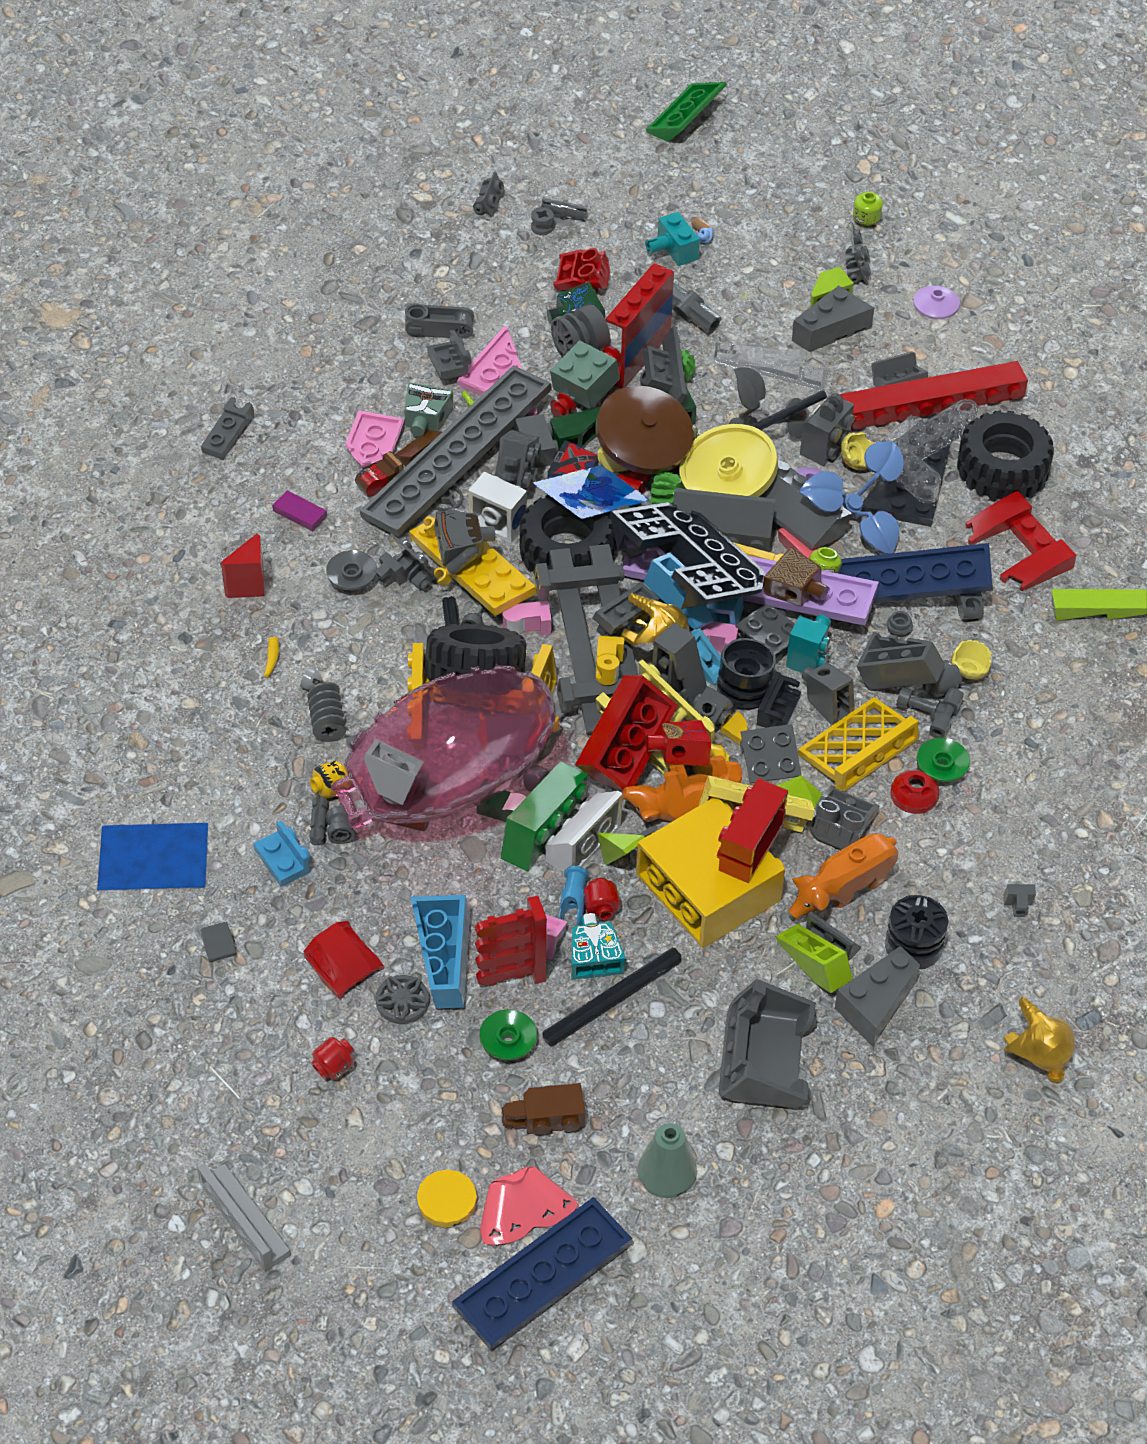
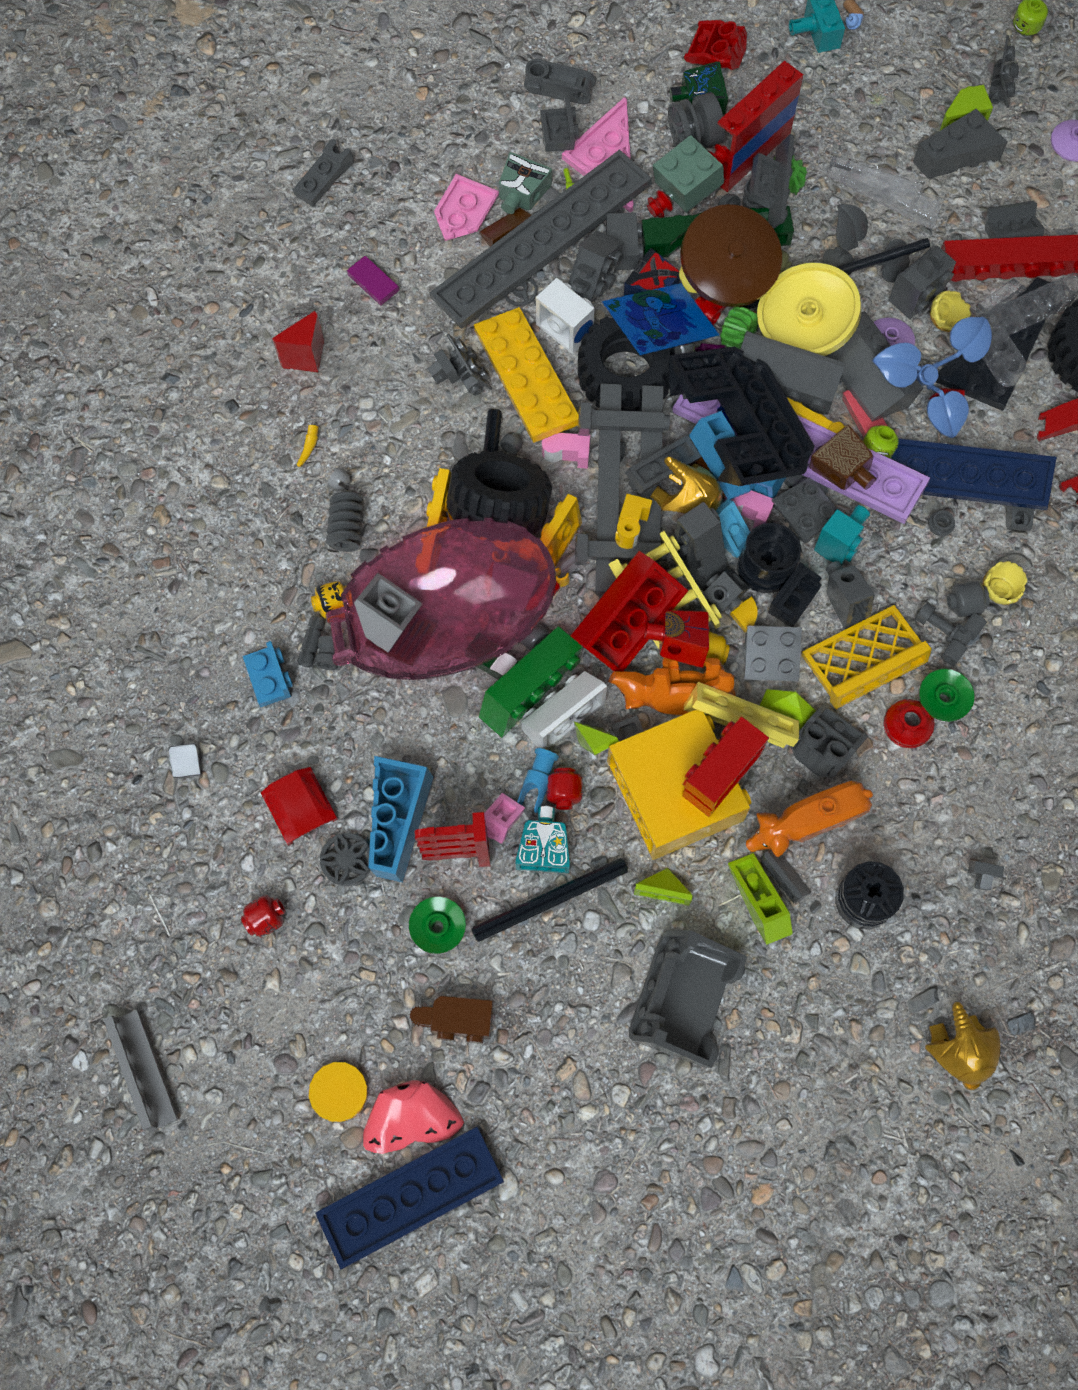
camera: 15 degrees right, 20 degrees up
clear blue sticker [97,823,208,890] -> none
dark grey dish [326,550,377,590] -> none
leg [355,451,403,497] -> none
dark grey torso [424,508,496,587] -> none
sand green cone [638,1123,697,1198] -> none
dark grey piece [672,283,722,334] -> none
dark grey wedge [835,946,920,1047] -> none
dark grey wedge [856,632,945,690] -> none
none -> lime slope [634,868,692,906]

